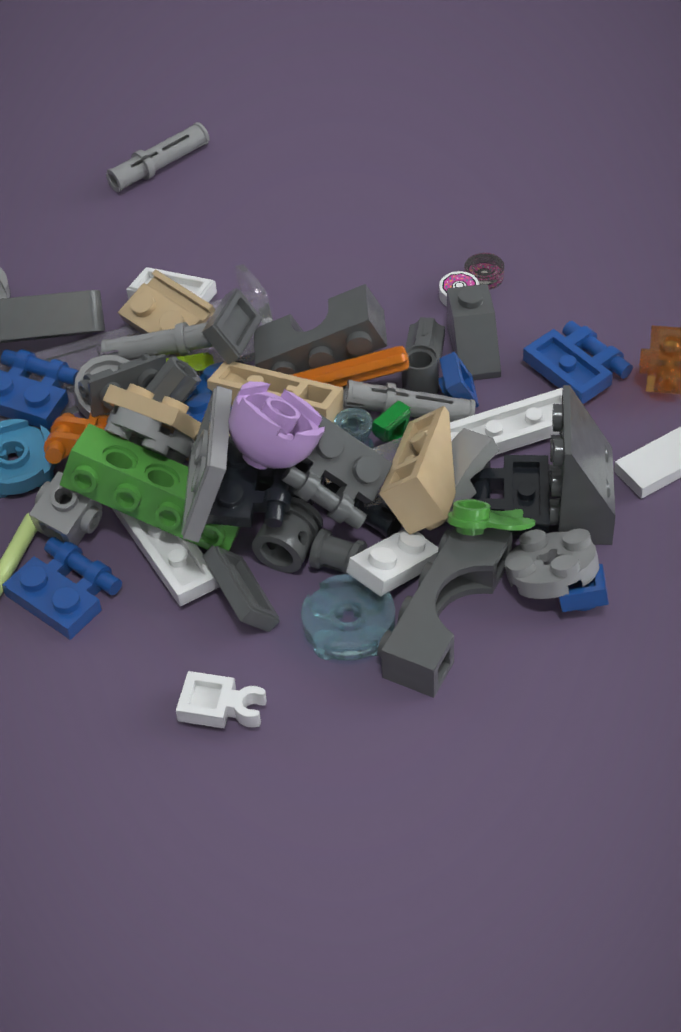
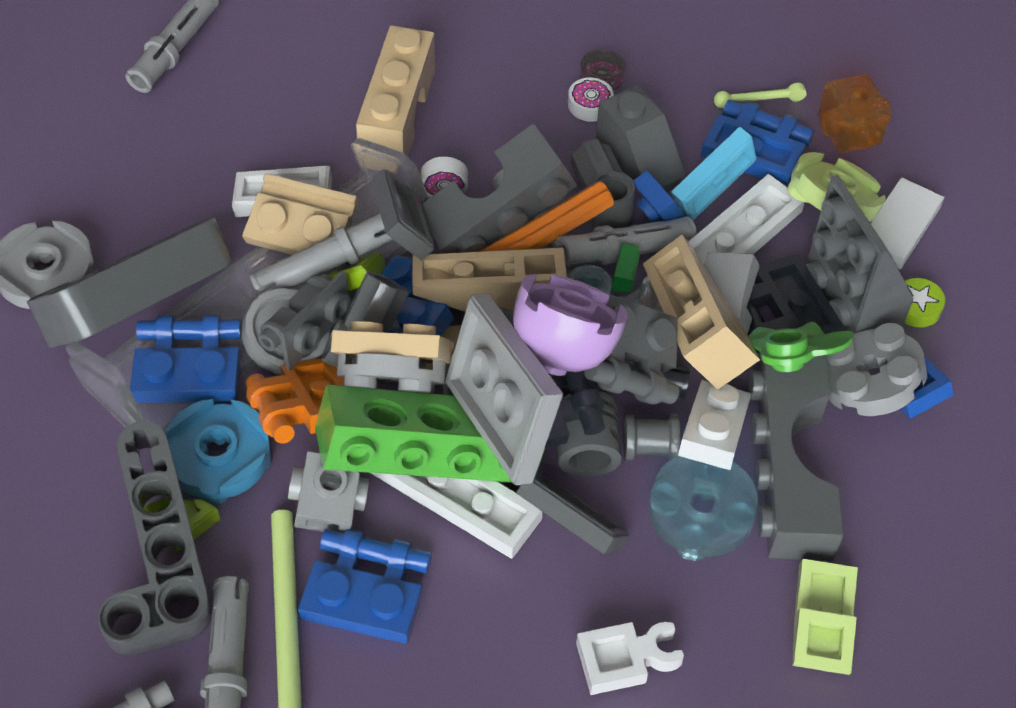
camera: 30 degrees left, 5 degrees up
none -> tan arch [356,25,435,169]
none -> white tile [421,157,468,197]
none -> medium azure tile [671,127,757,220]
none -> yellowish green hinge [714,83,807,109]
none -> yellowish green plate [787,152,886,222]
none -> yellowish green slope [792,559,858,675]
none -> lime tile [905,278,946,328]

